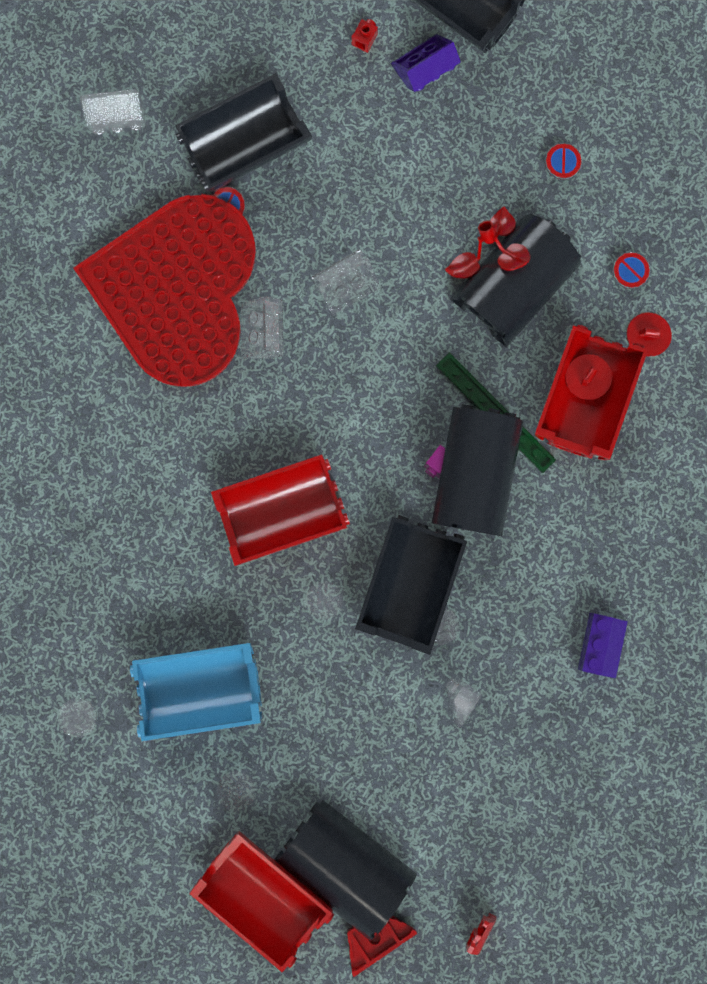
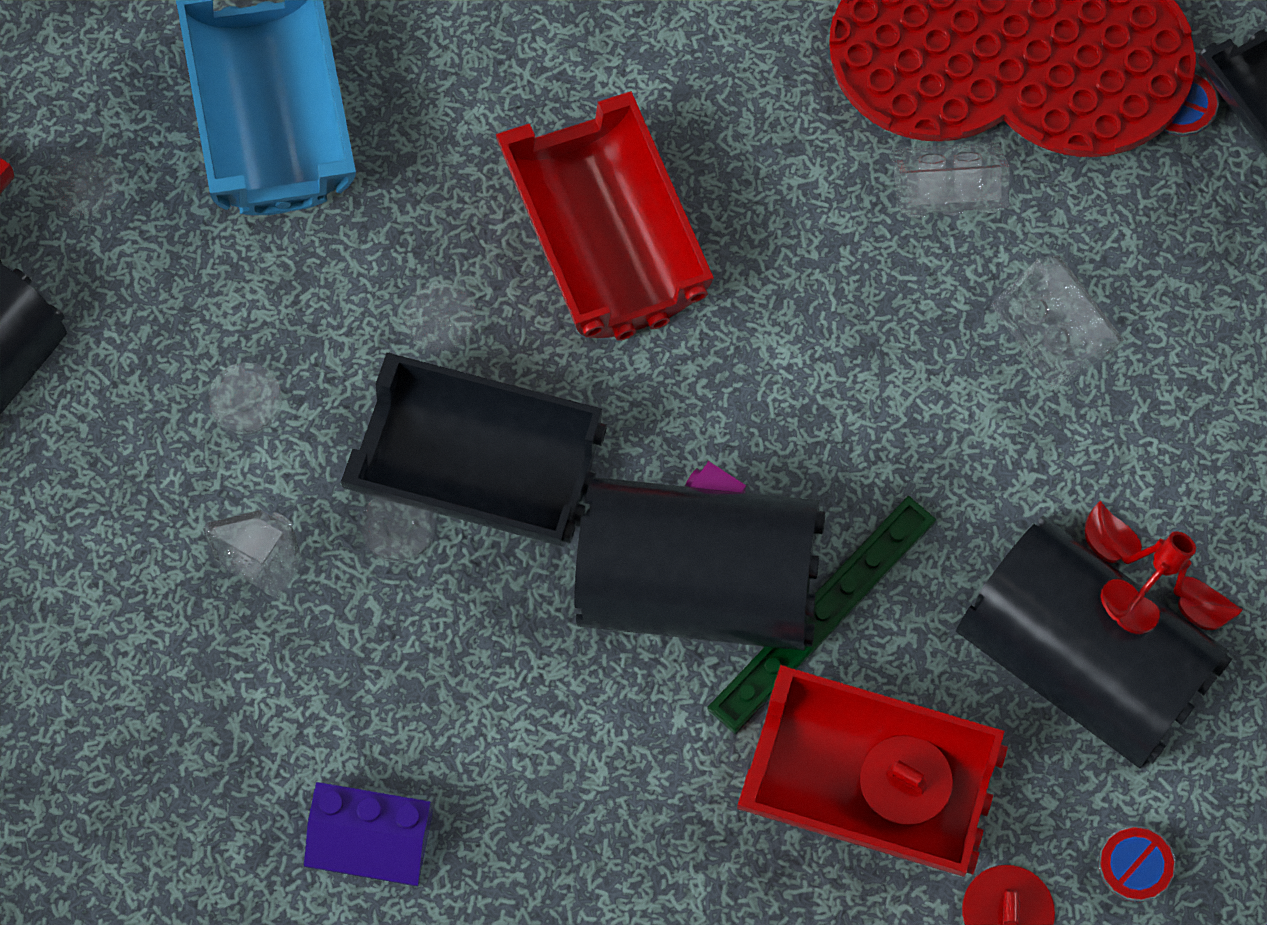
camera: 85 degrees right, 15 degrees down
none -> clear tile [208,362,283,436]

